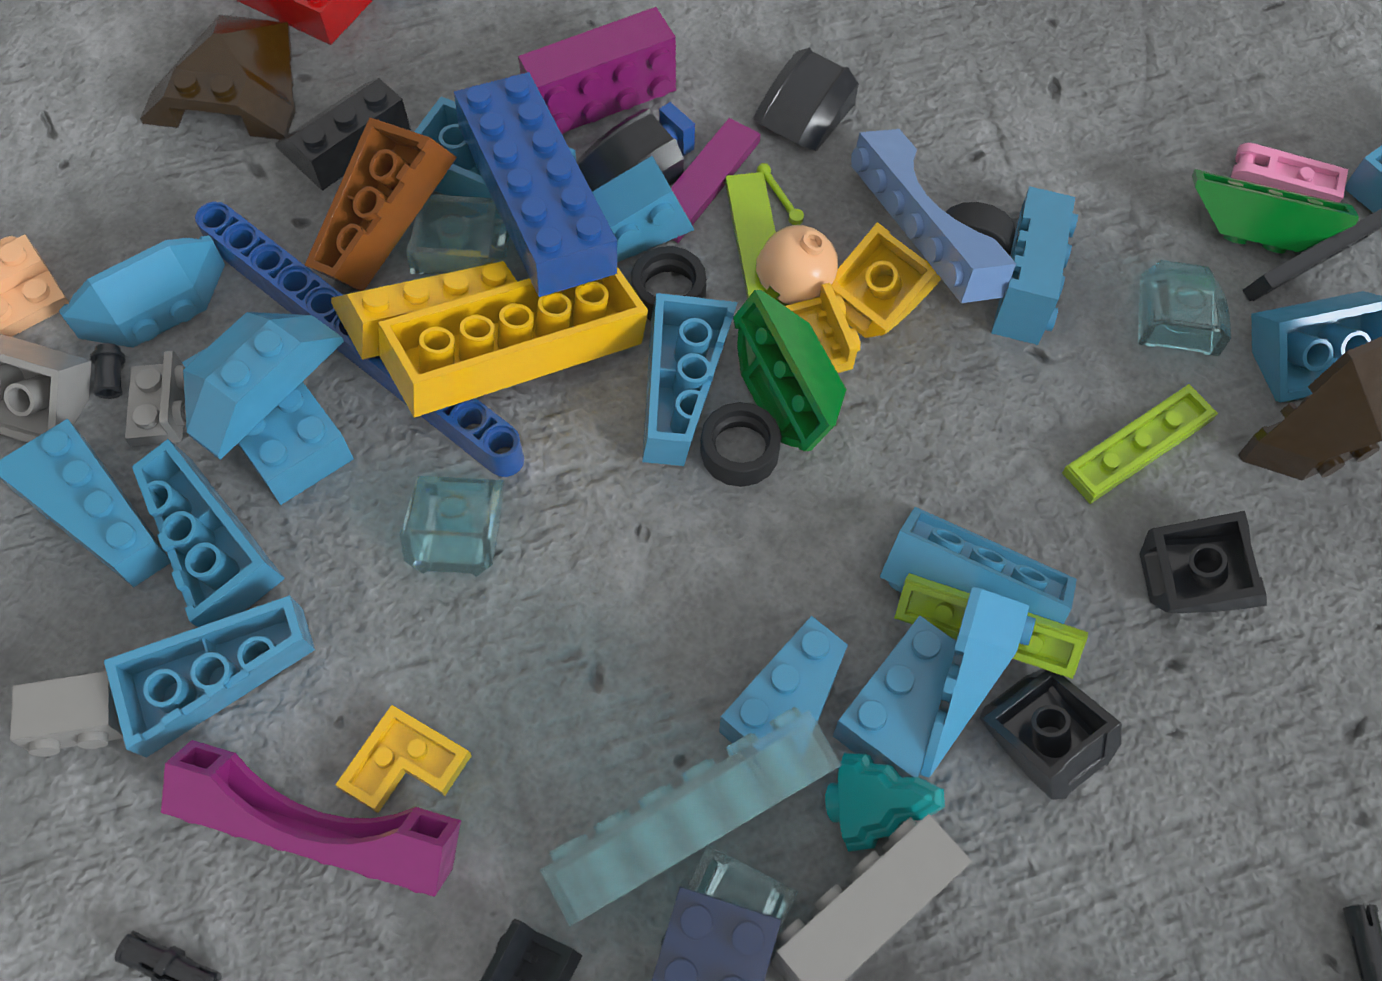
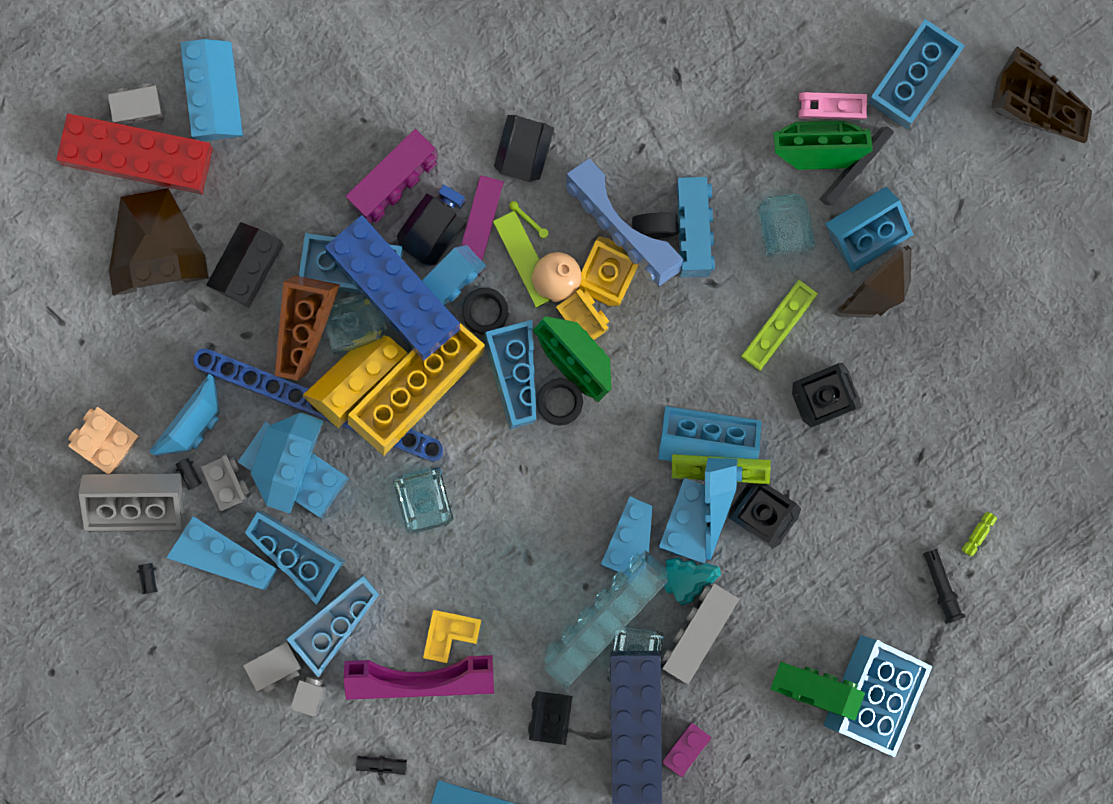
camera: 20 degrees left, 20 degrees up
none -> light grey brick [290,676,327,717]

